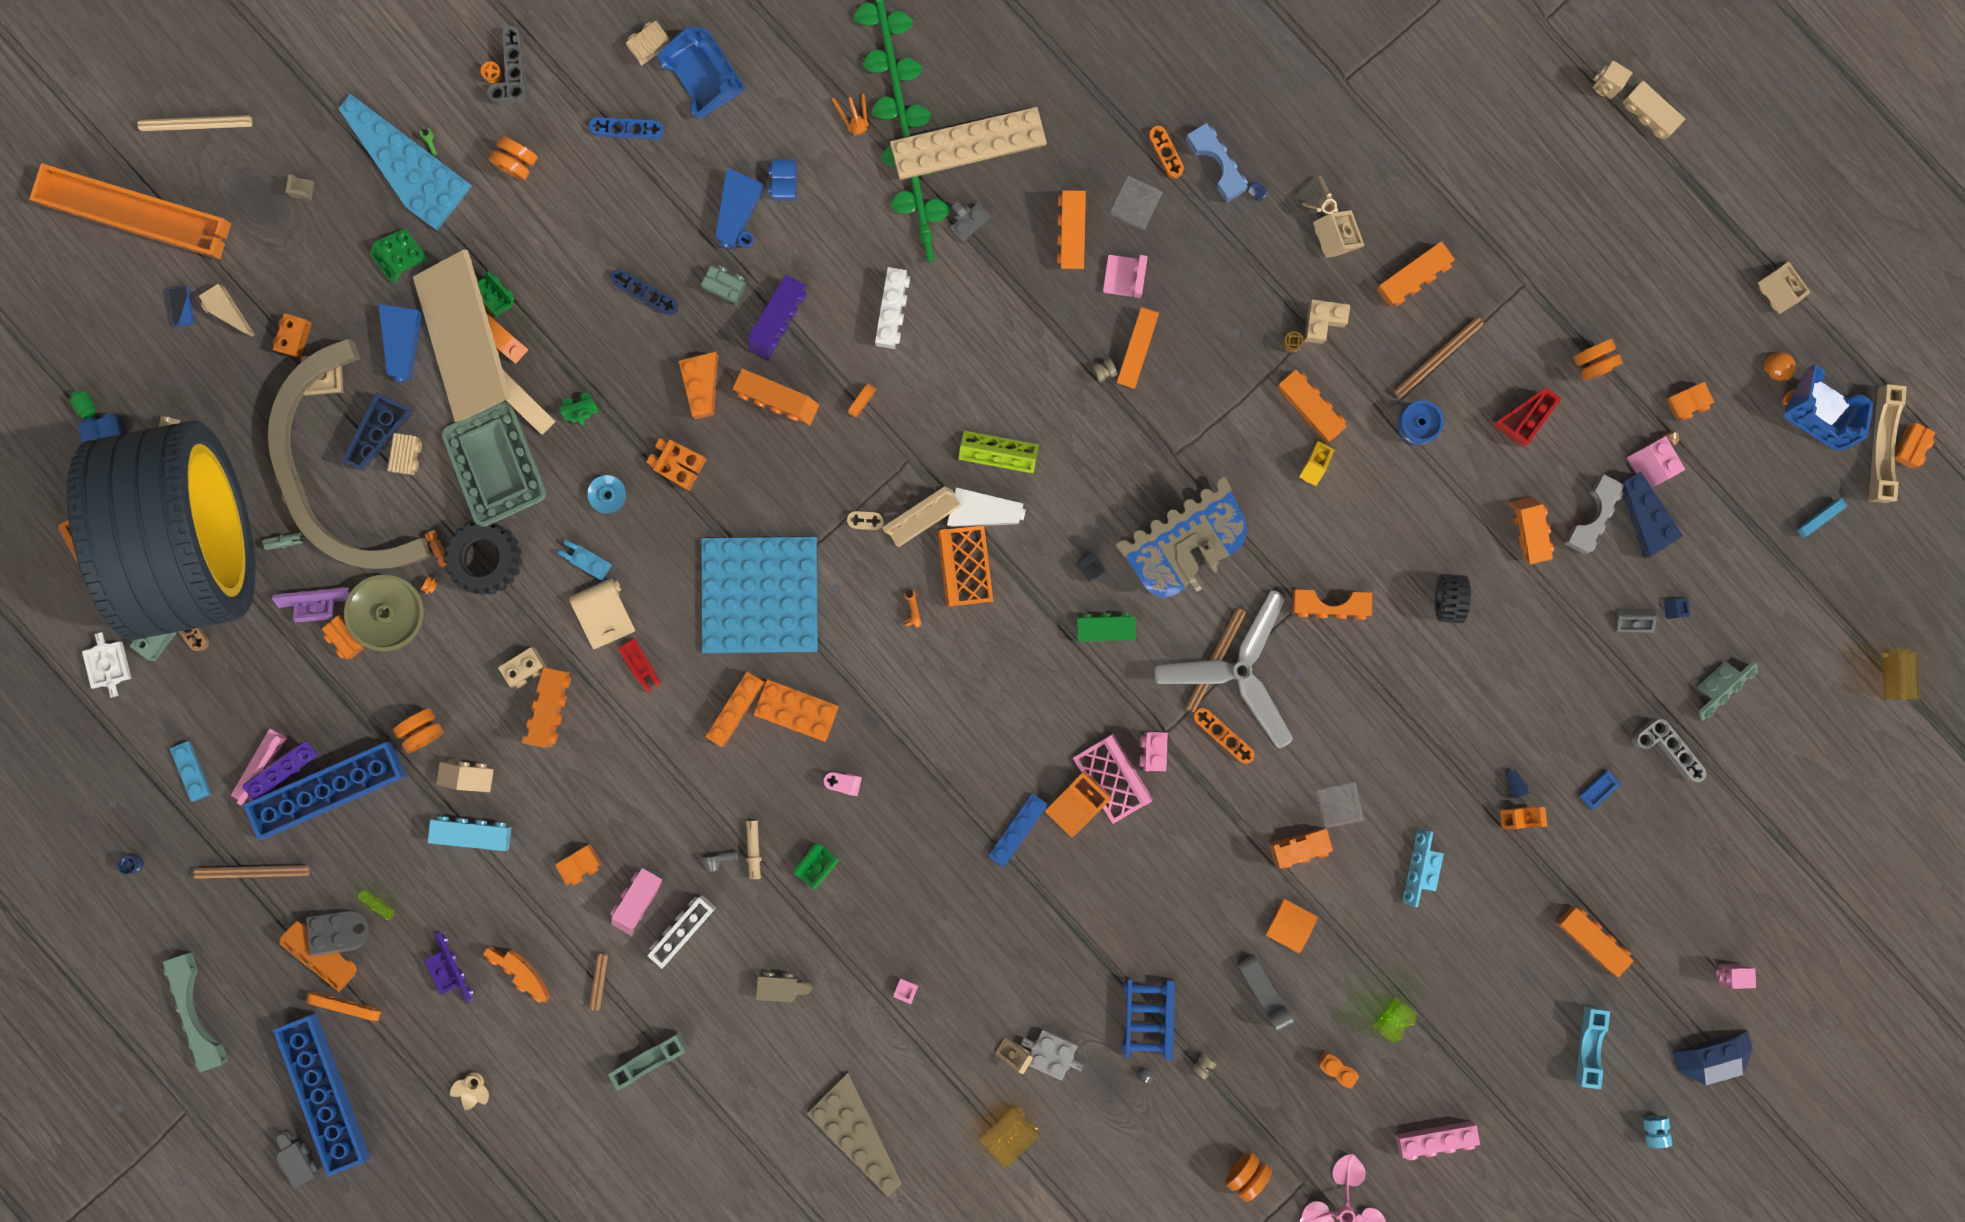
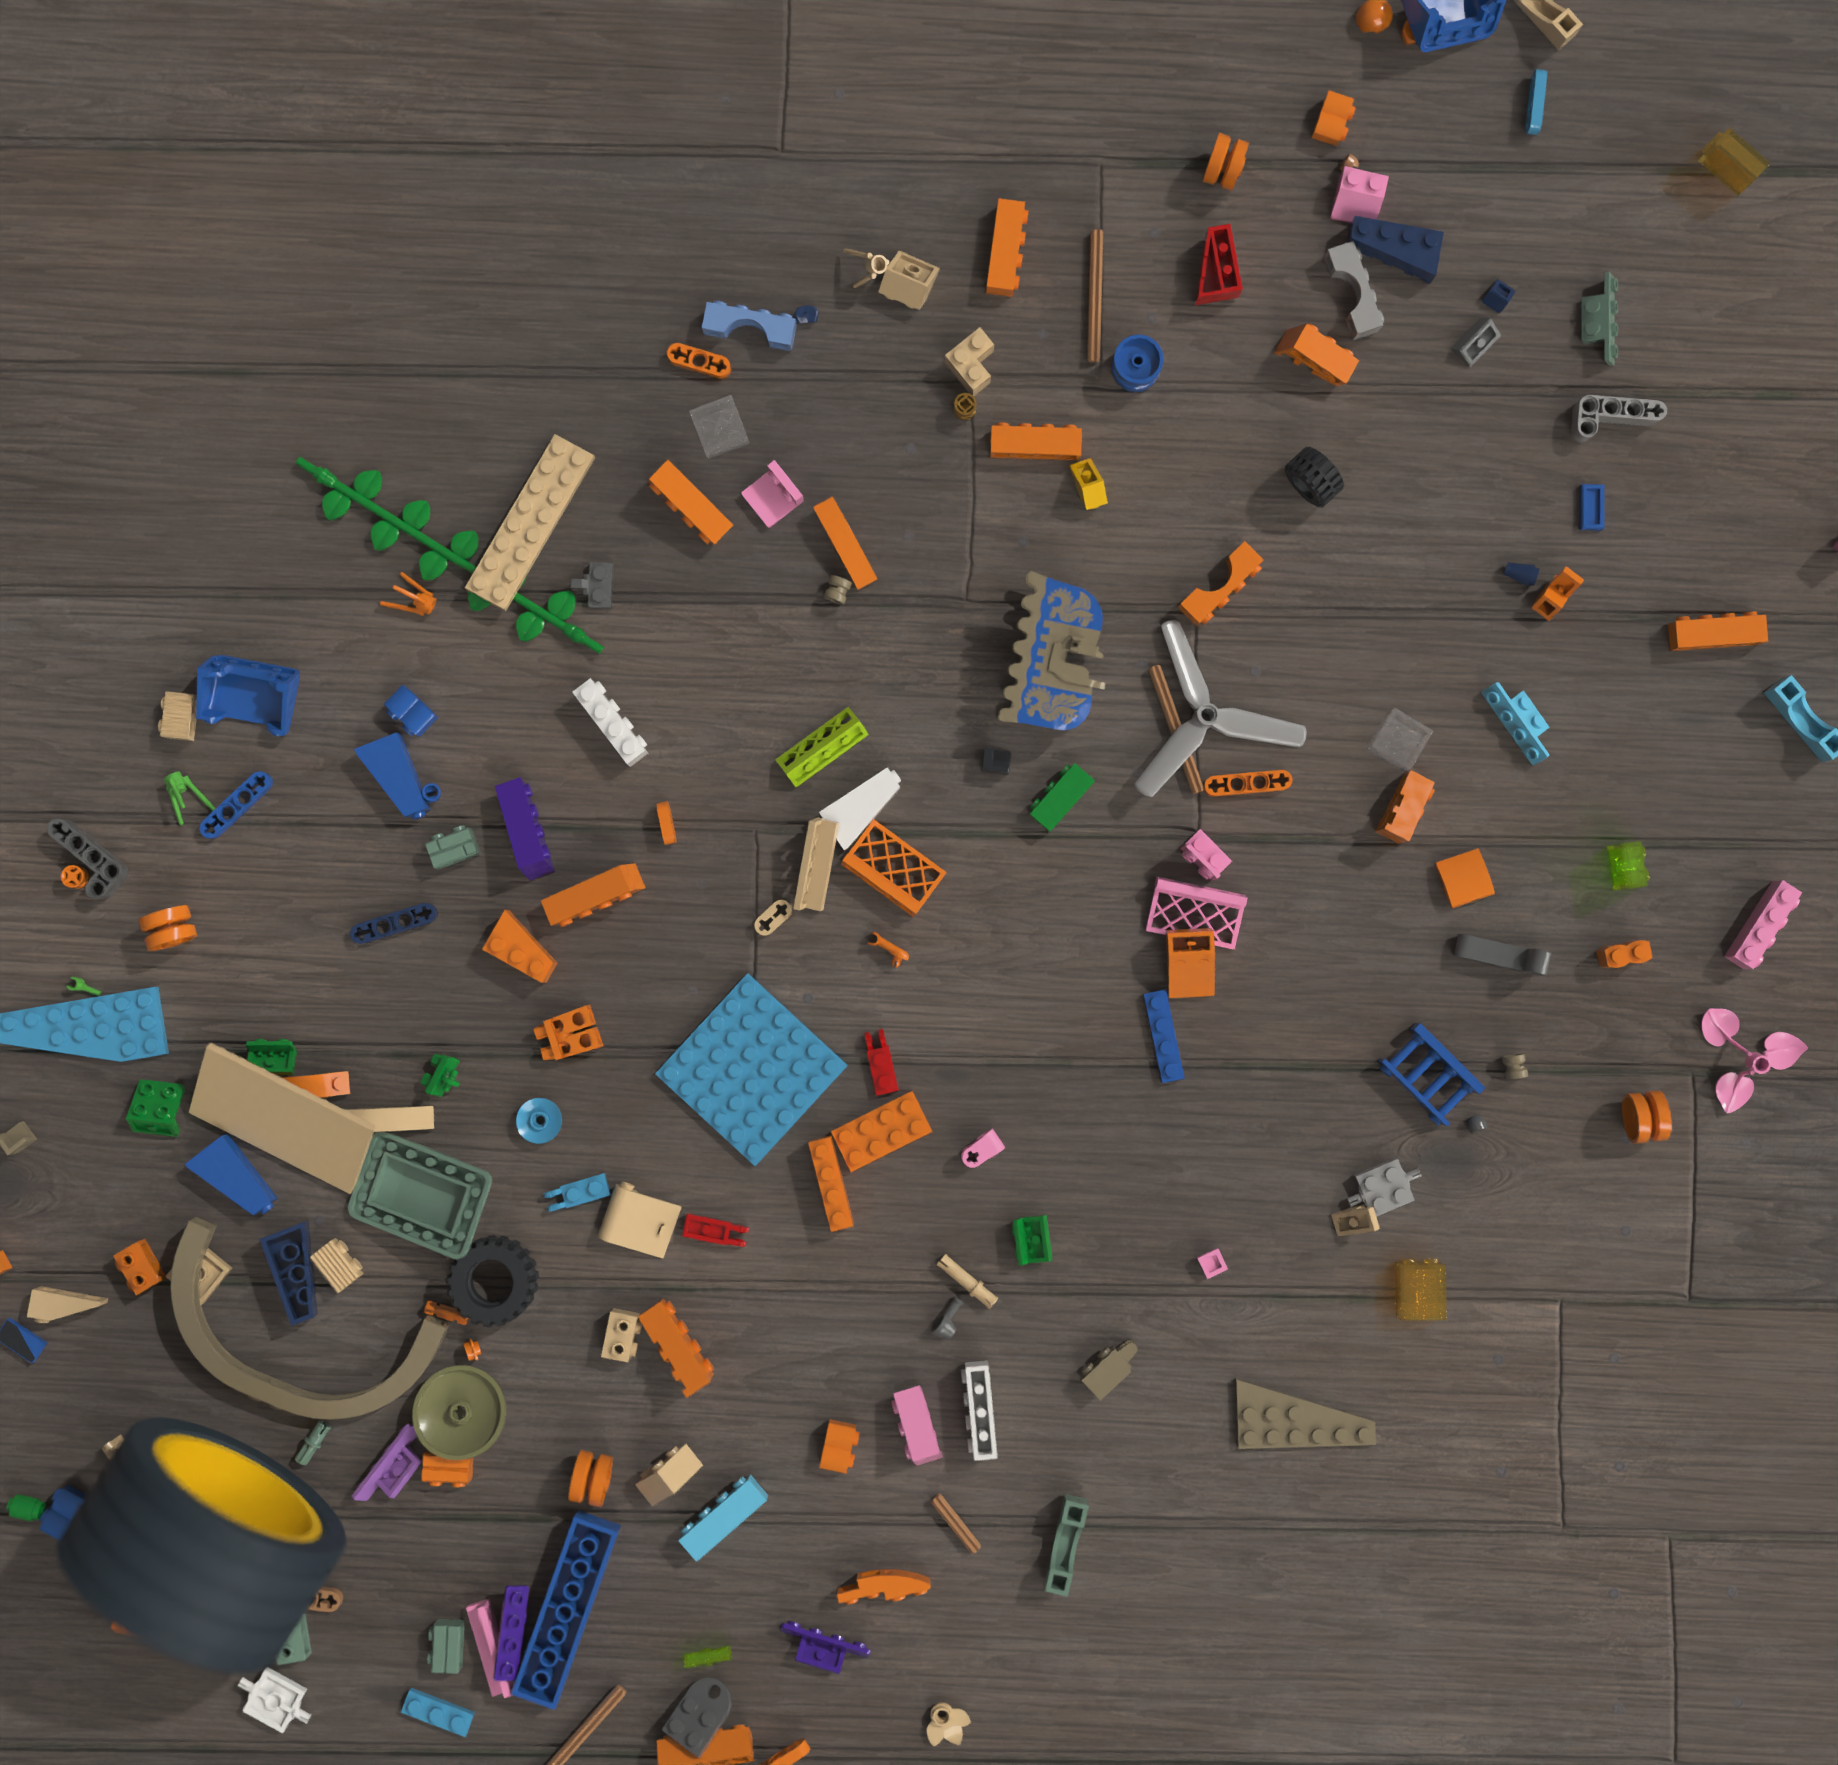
camera: 50 degrees left, 0 degrees up
none -> bright green plant [163,772,216,825]
none -> sand green brick [427,1619,465,1674]
none -> red hinge [864,1029,899,1095]

